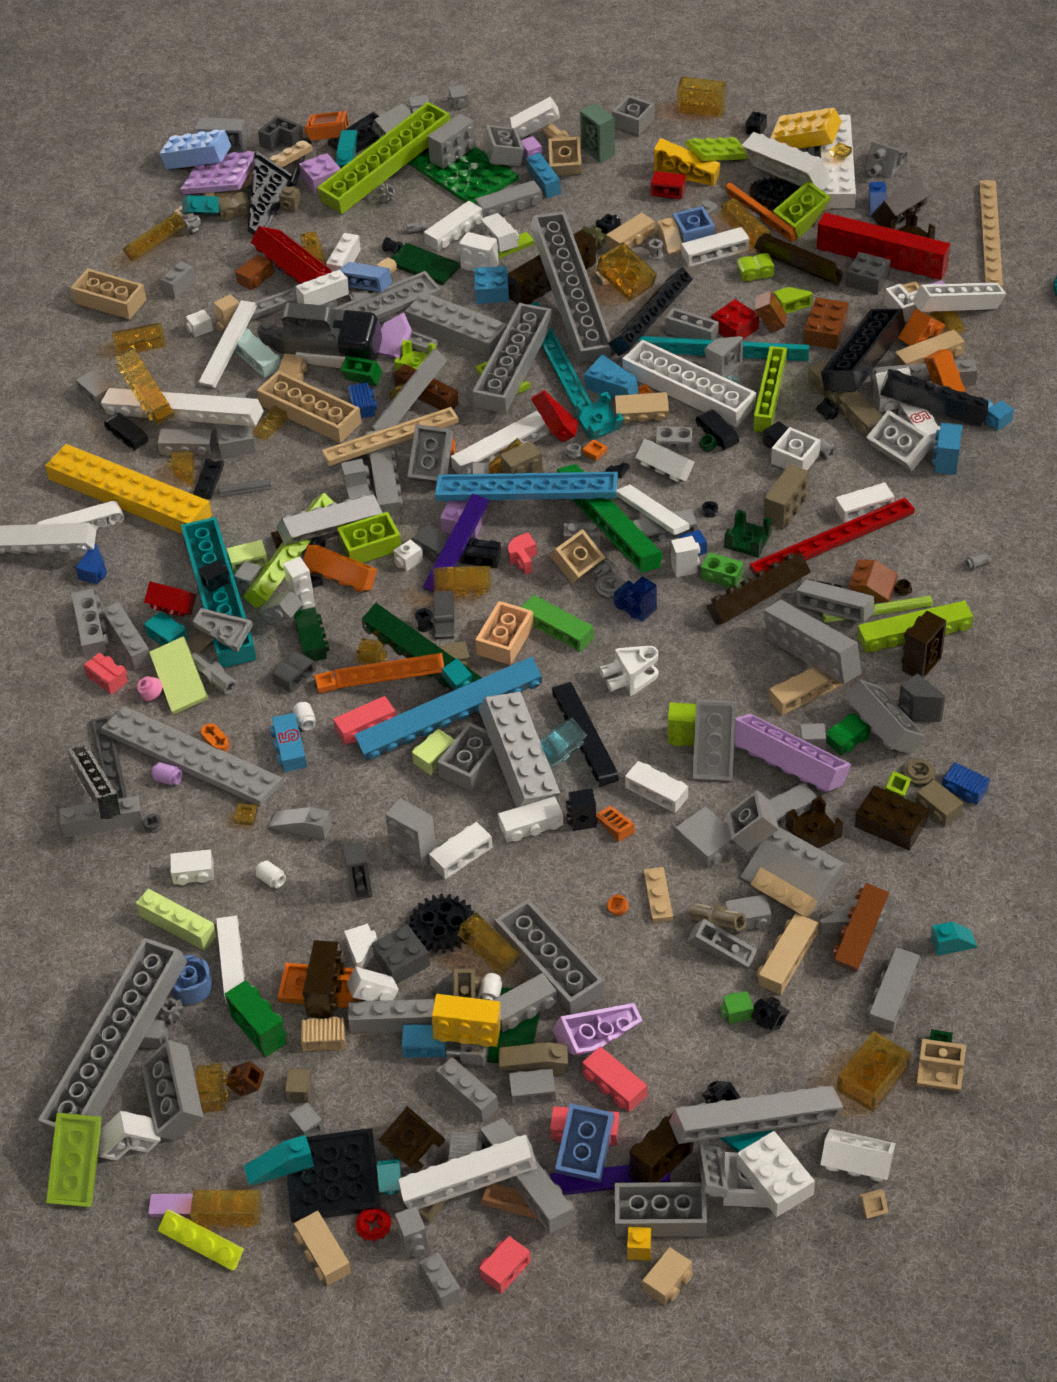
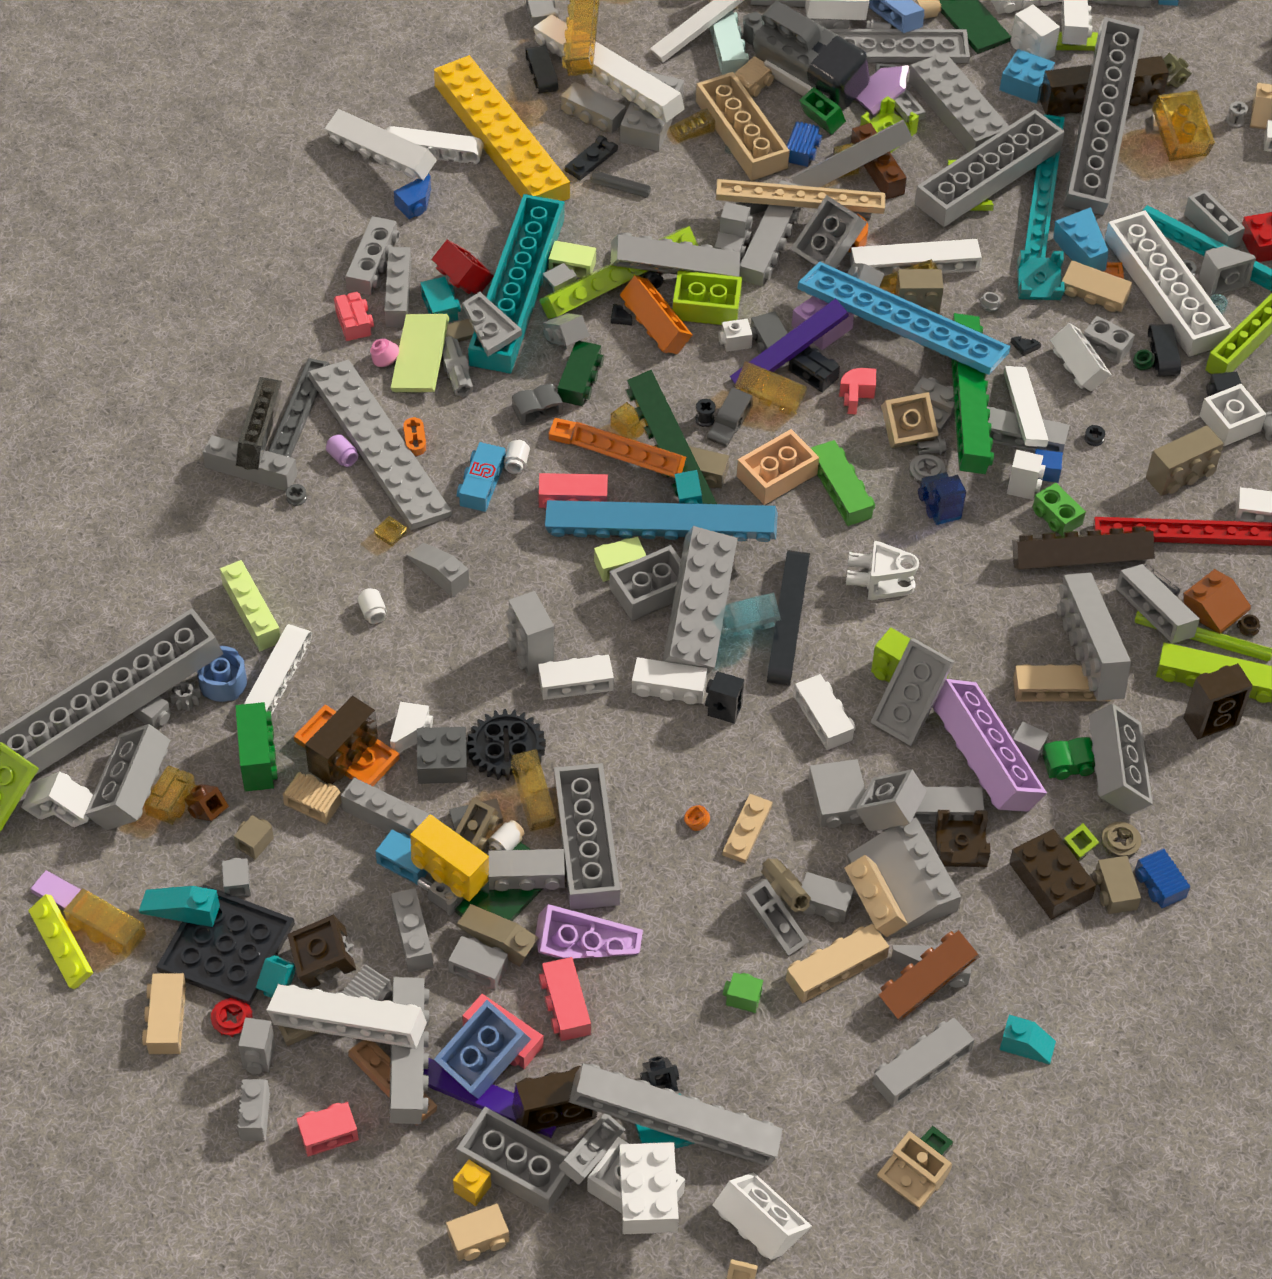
camera: 25 degrees right, 5 degrees up
clear yellow slope [168,451,195,487] -> none
white brick [171,849,214,885] -> none
black brick [199,560,230,592] -> none
white brick [283,557,315,610] -> none
dark grey brick [342,842,373,901] -> none
white brick [347,967,399,1001] -> none
red slope [531,390,578,442] -> none
orange plate [582,439,607,461] -> none
black brick [596,214,621,234] -> none
orange slope [596,805,635,842] -> none
tan brick [606,213,655,255] -> none
black brick [608,267,693,356] -> none
dark green panel [724,509,772,558] -> none
black brick [751,996,789,1031] -> none
clear yellow brick [837,1031,911,1113] -> none
dark grey slope [898,673,945,722] -> none

